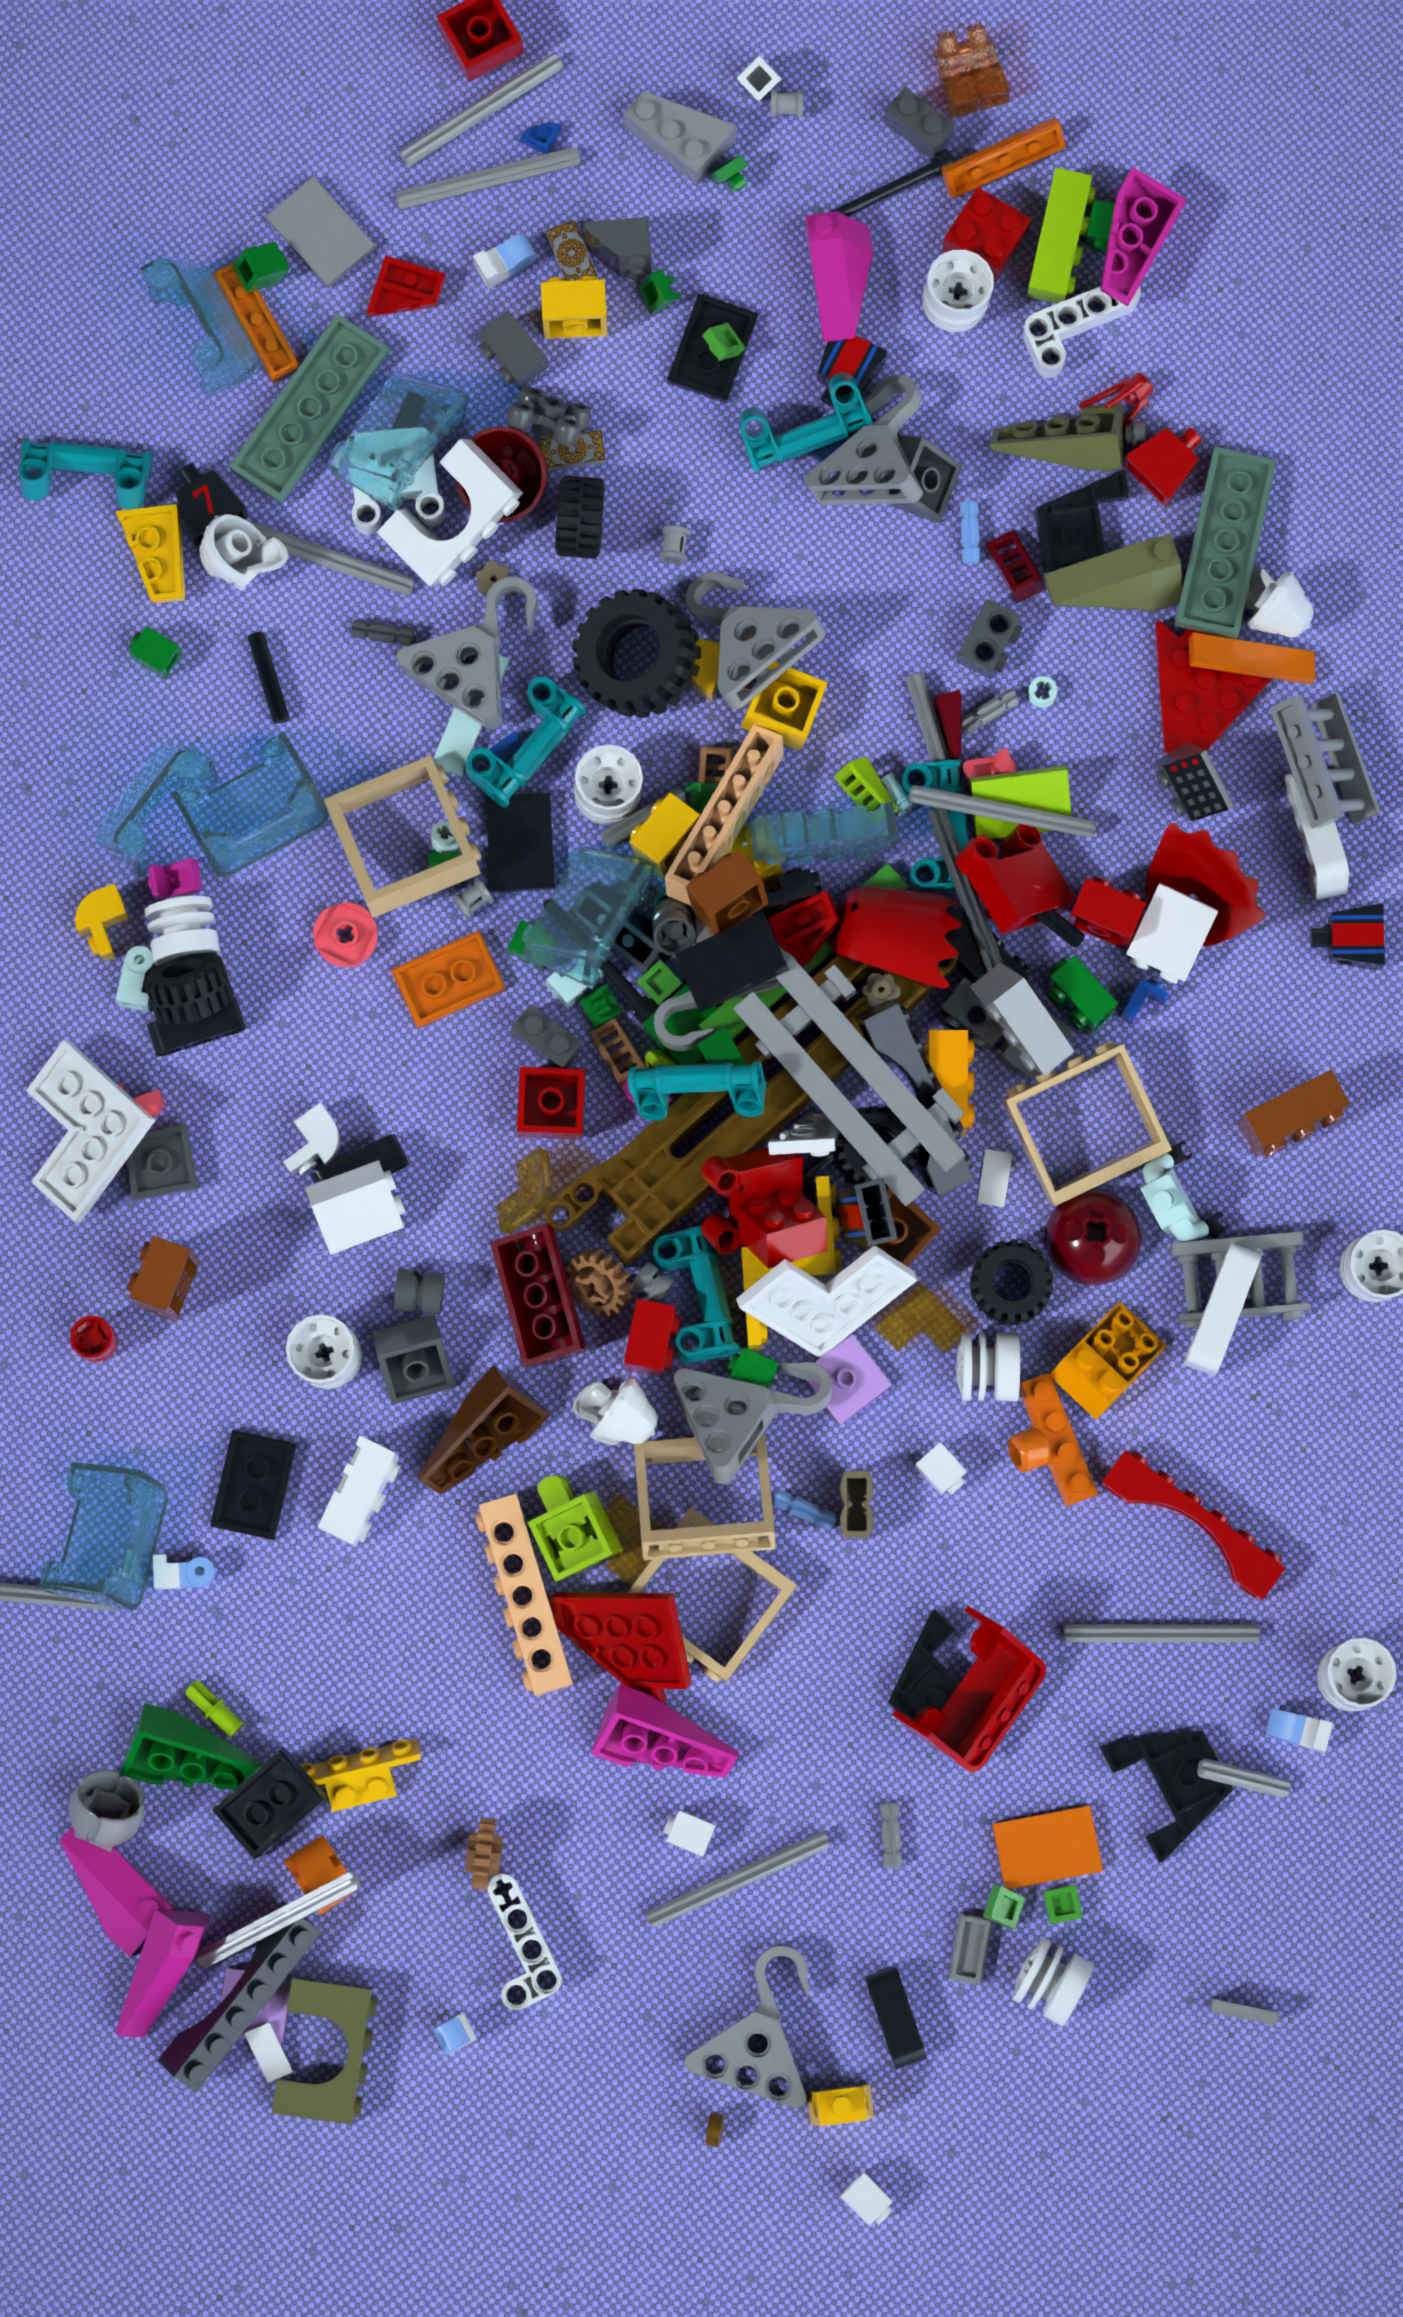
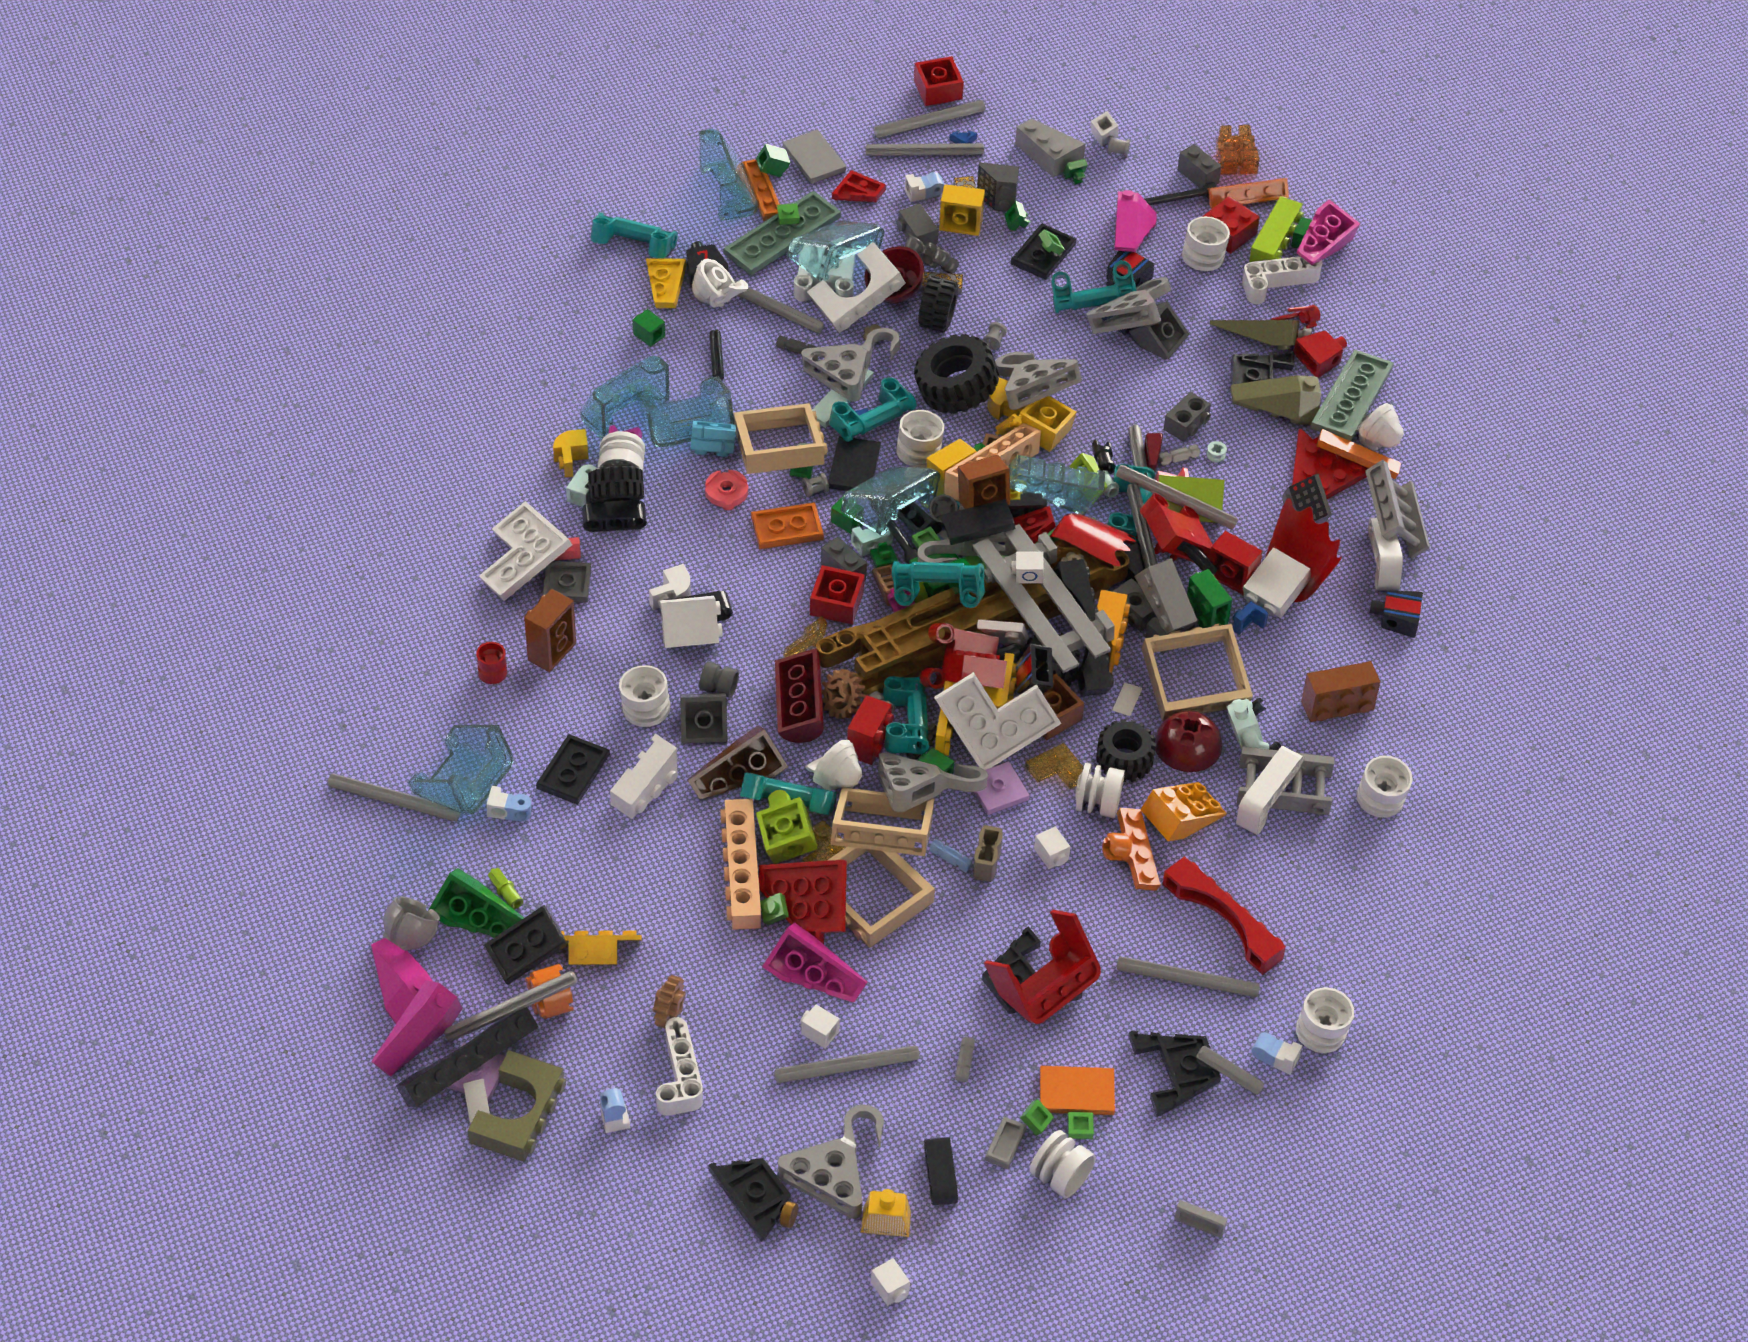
camera: 10 degrees right, 30 degrees down
light blue axle [960,501,980,564] -> none
dark red slope [986,529,1044,603] -> none
none -> medium azure brick [690,421,736,457]
none -> black wing [708,1158,791,1242]
none -> teal piece [740,773,837,815]
none -> bright green plate [760,893,789,925]
none -> bright green plate [777,203,800,225]
none -> yellow axle [995,414,1022,436]
none -> white brick [1012,552,1043,583]
none -> black piece [1092,439,1116,474]

